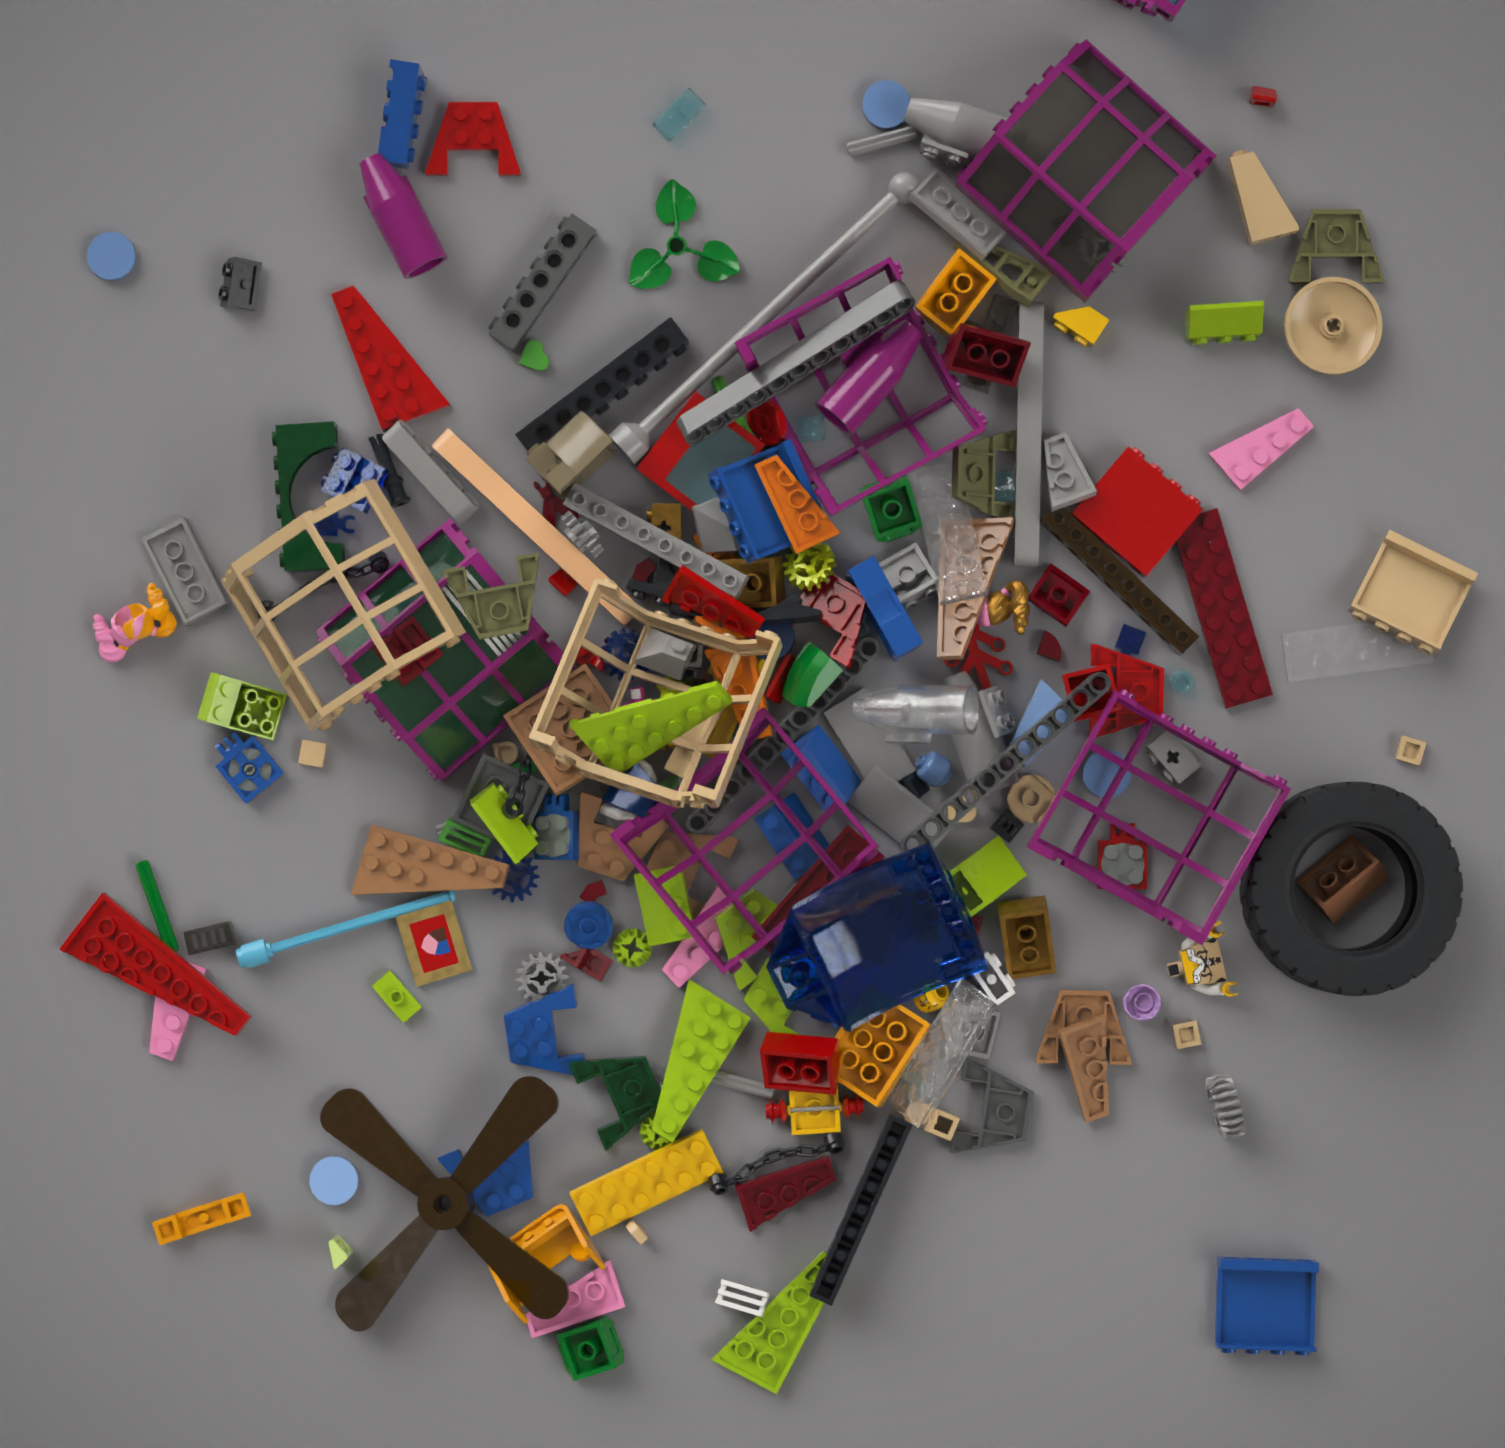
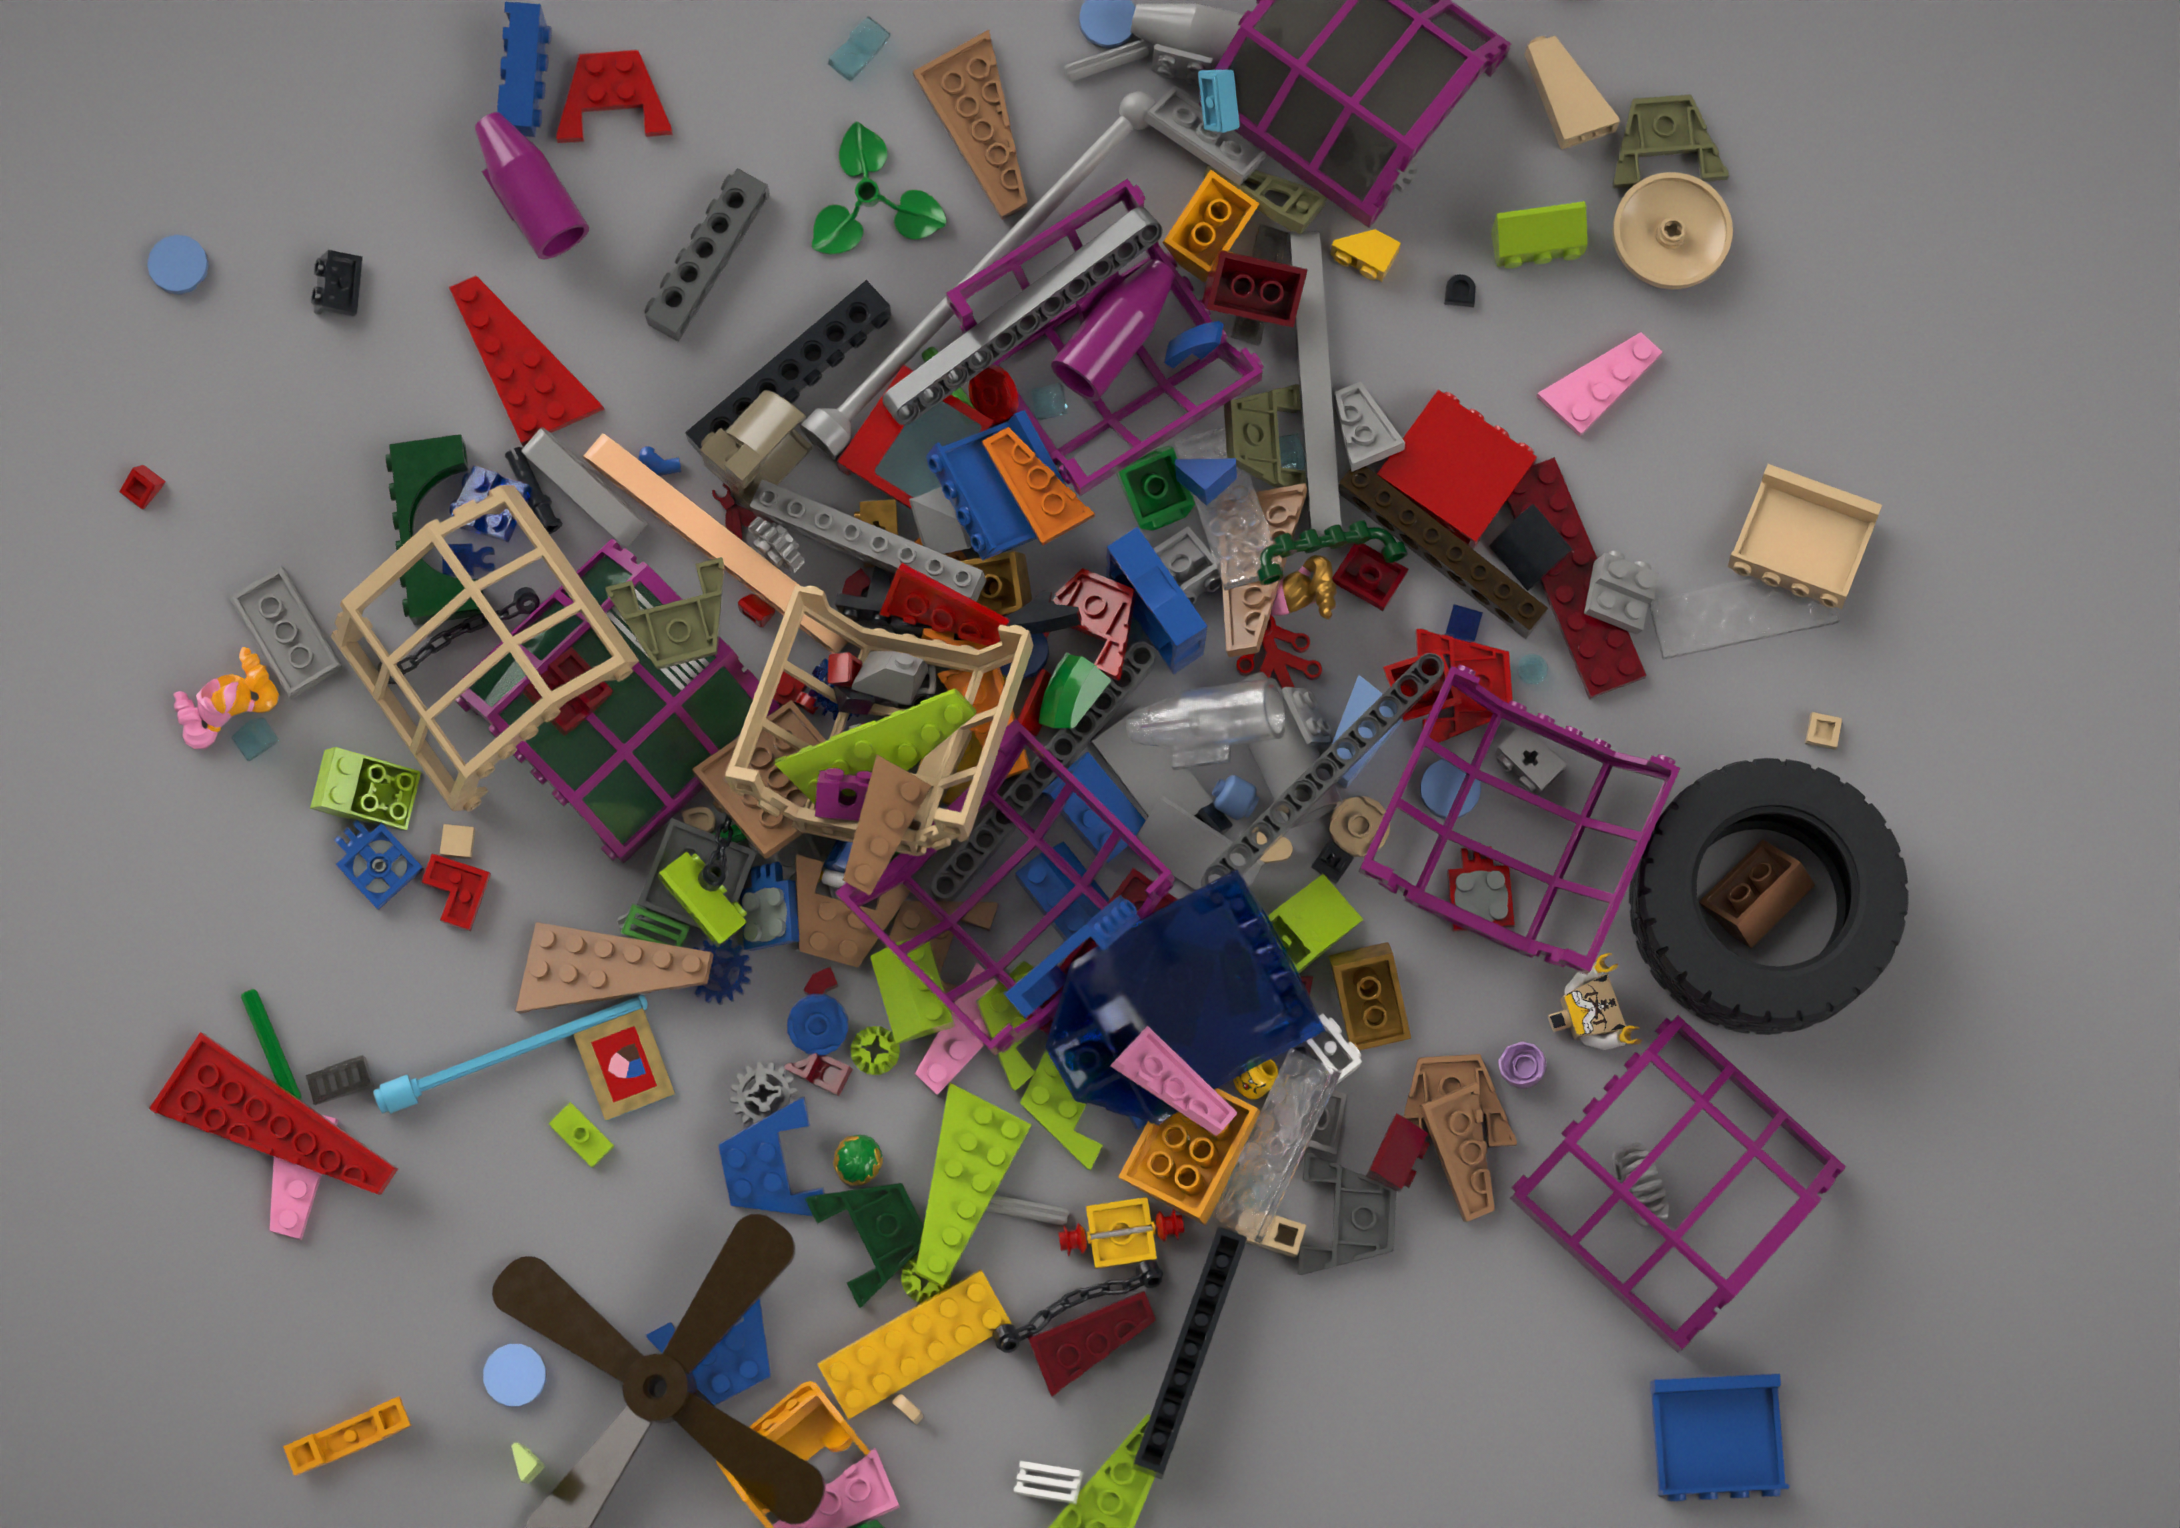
camera: 10 degrees left, 10 degrees down
bright green tile [519,340,549,371] -> none
red slope [759,1032,841,1095] -> none
neon yellow gear [783,543,837,591] -> none
dark red tile [1036,630,1061,662] -> none
tan tile [1172,1020,1201,1049] -> none
none -> red slope [119,465,165,509]
none -> clear light blue slope [232,717,279,761]
none -> red plate [421,854,491,932]
none -> blue arm [638,446,682,476]
none -> magenta brick [815,768,872,821]
none -> red slope [828,652,862,687]
none -> green hair [833,1134,883,1186]
none -> black slope [834,686,874,715]
none -> medium nougat wing [843,755,932,895]
none -> medium nougat wing [913,30,1027,220]
none -> blue panel [1005,895,1140,1018]
none -> bright pink wing [1110,1026,1237,1136]
none -> blue slope [1164,321,1224,369]
none -> blue slope [1175,458,1237,506]
none -> medium azure slope [1198,70,1239,133]
none -> dark green bar [1256,520,1408,585]
none -> dark red slope [1366,1113,1430,1193]
none -> black tile [1444,274,1476,307]
none -> black slope [1489,504,1572,591]
none -> magenta window [1510,1015,1846,1352]
none -> light grey plate [1584,551,1659,634]

